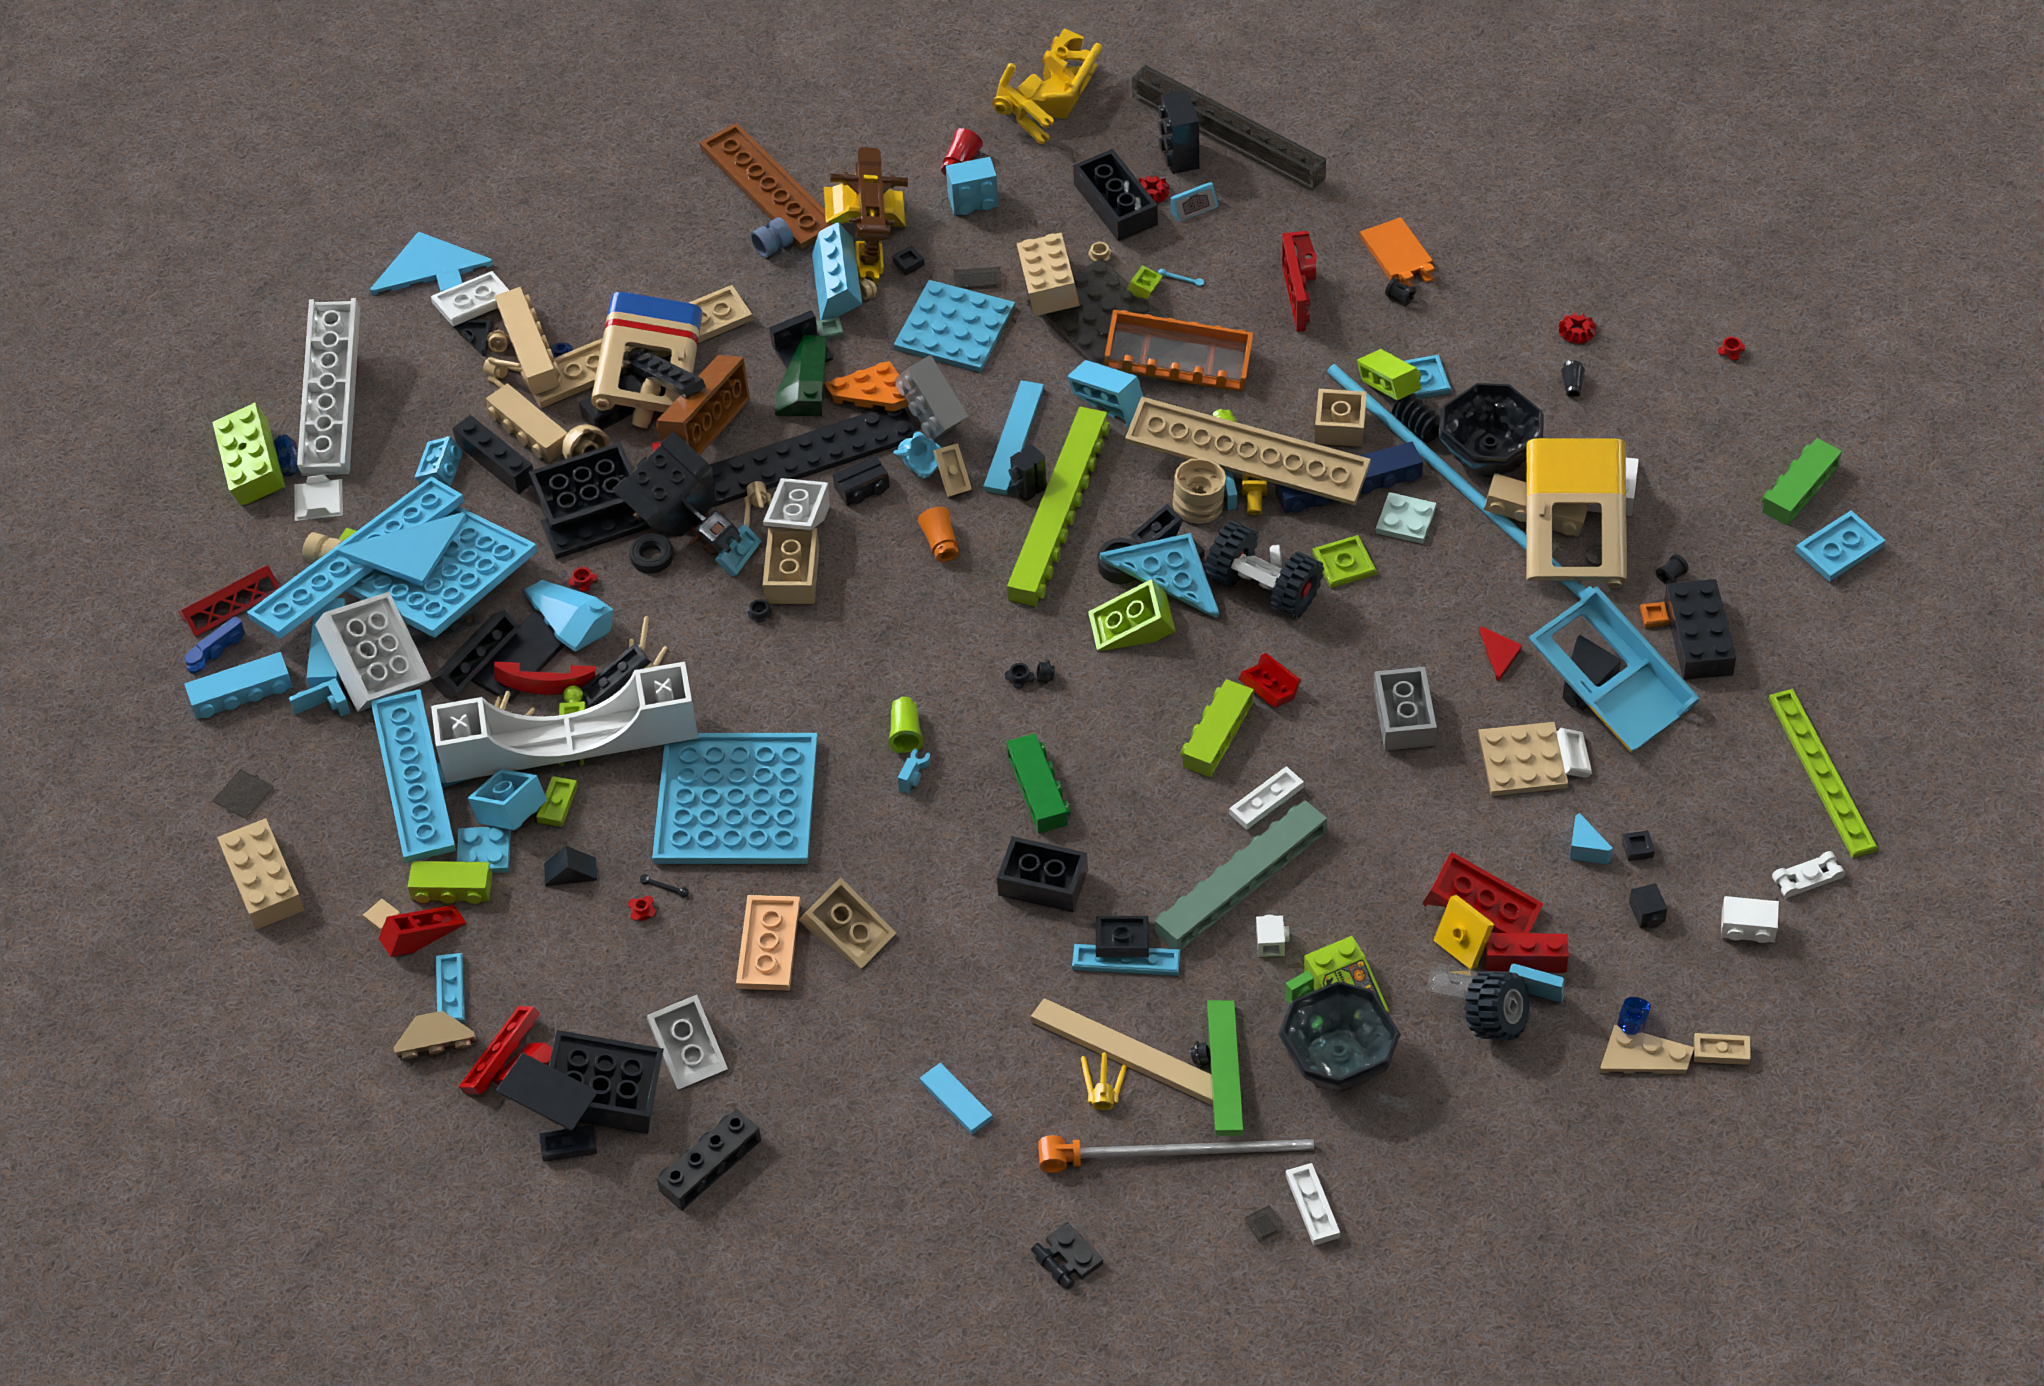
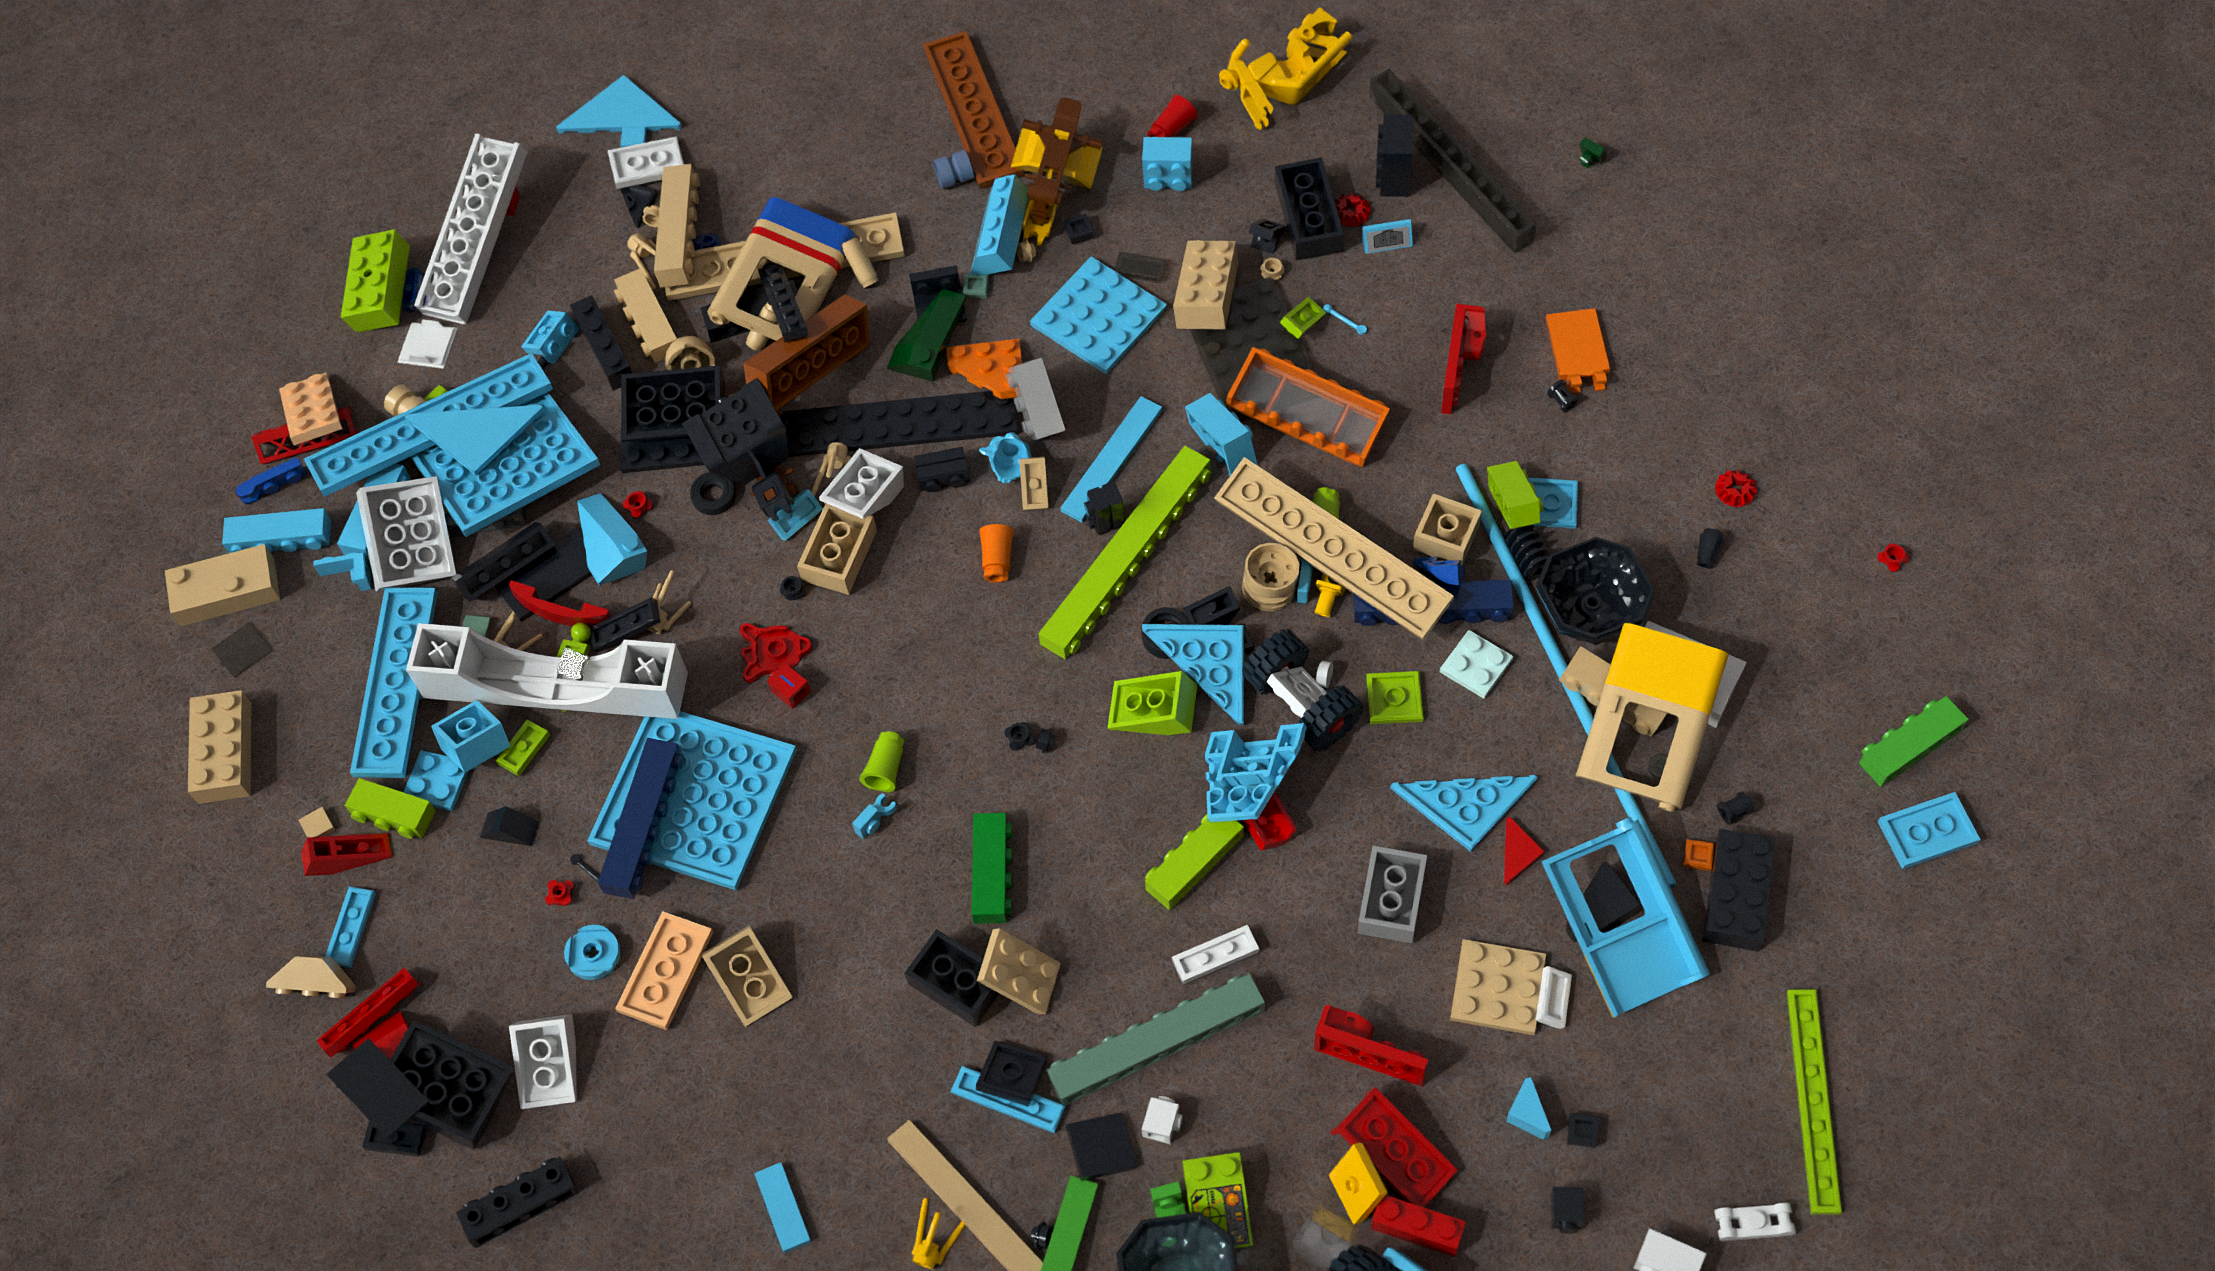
camera: 20 degrees right, 10 degrees up
none -> tan brick [165,544,280,626]
none -> light nougat plate [279,373,342,445]
none -> clear smoke tile [556,648,591,681]
none -> medium azure plate [564,925,621,980]
none -> dark blue brick [598,738,684,899]
none -> red tile [740,623,812,683]
none -> red brick [767,663,811,709]
none -> tan piece [842,237,879,288]
none -> tan plate [977,928,1061,1014]
none -> black tile [1066,1113,1137,1181]
none -> medium azure wedge [1205,723,1307,822]
none -> black slope [1249,219,1286,254]
none -> red plate [1314,1005,1428,1087]
none -> medium azure tile [1390,775,1538,852]
none -> blue slope [1414,556,1466,585]
none -> dark green tile [1579,137,1607,168]

